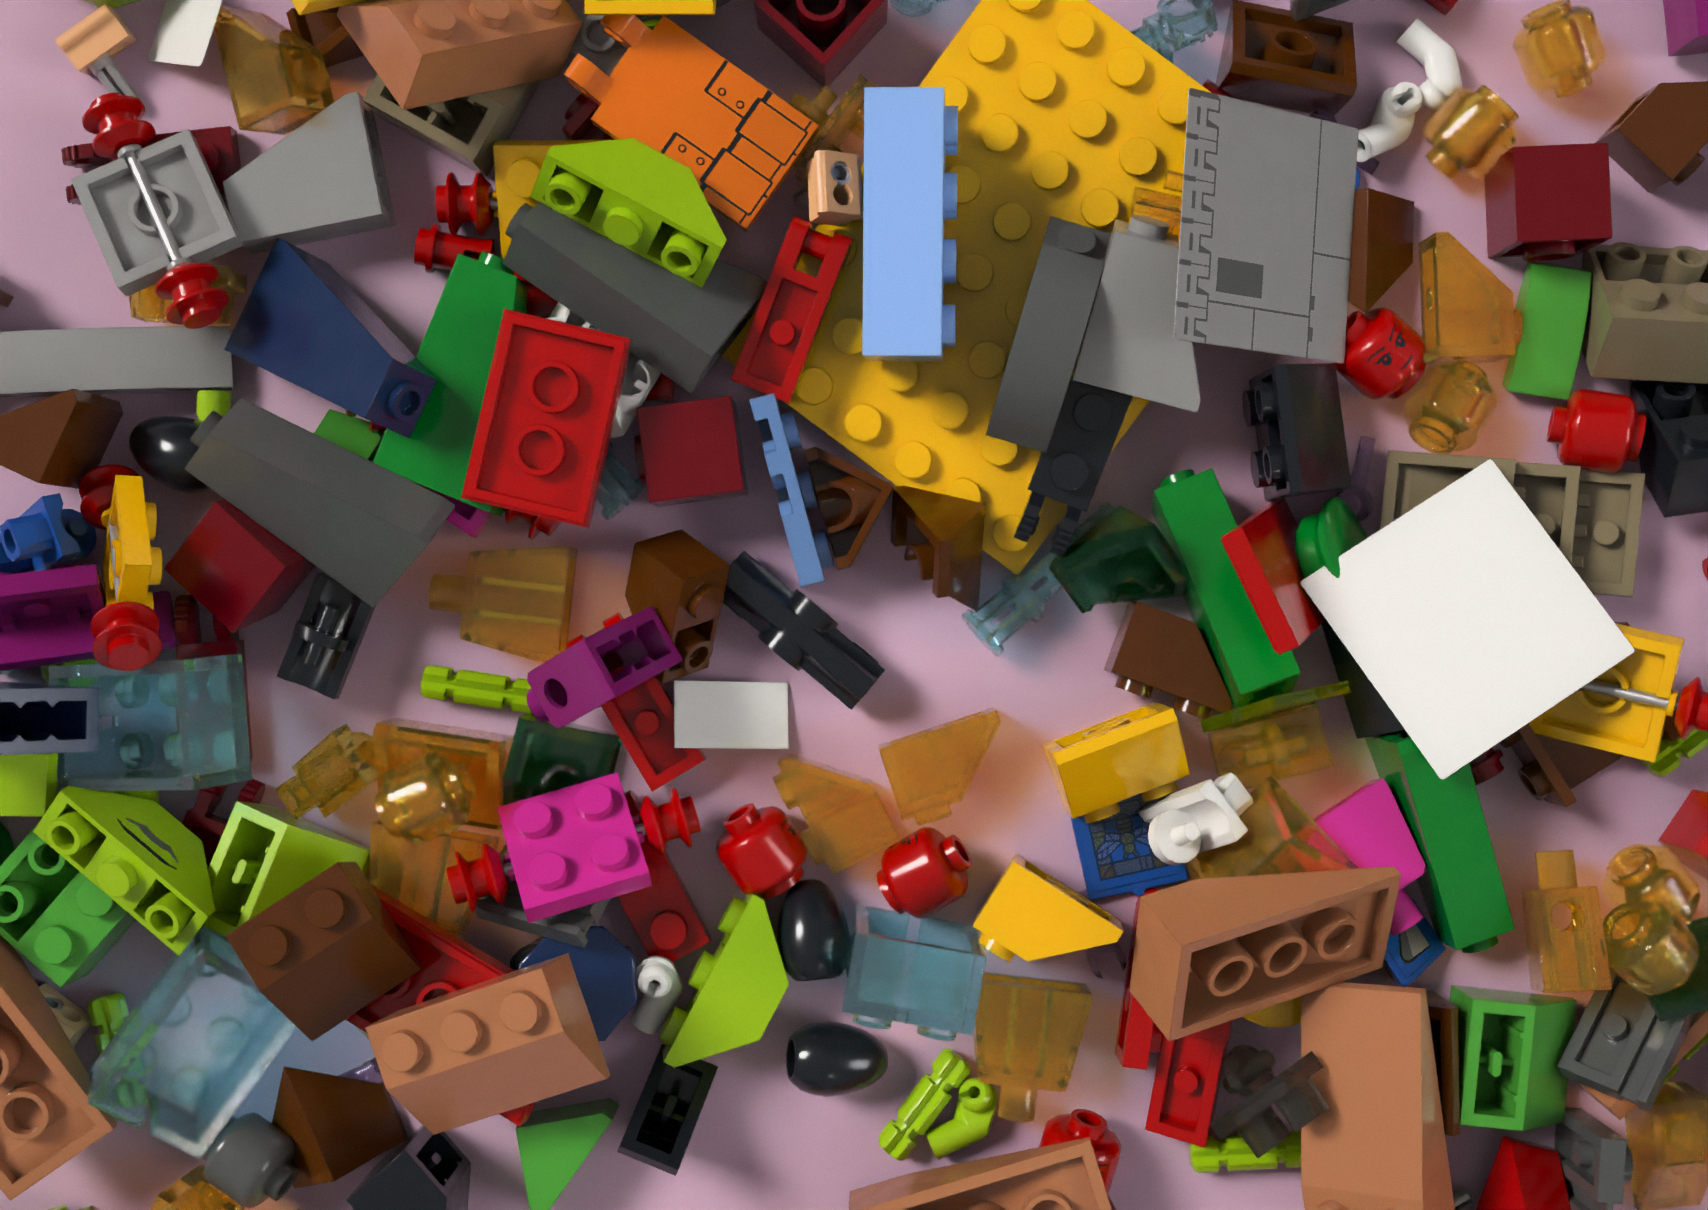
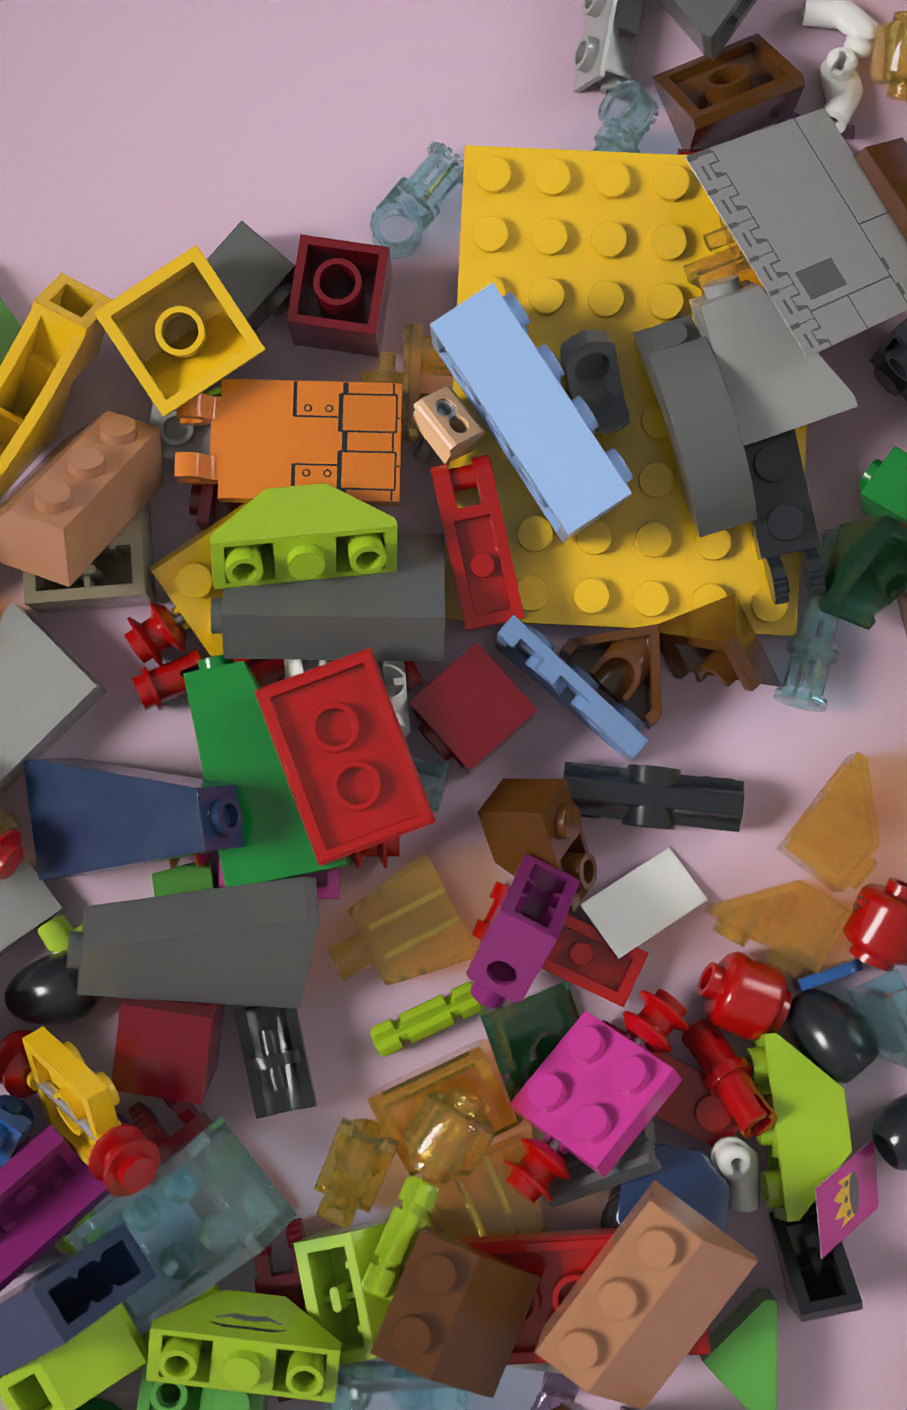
camera: 30 degrees left, 5 degrees down
none -> lime axle [362,1176,439,1301]
none -> dark grey hair [560,329,630,433]
none -> red pin [681,1019,778,1138]
none -> blue piece [791,957,864,991]
none -> dark pink sticker [815,1141,879,1259]

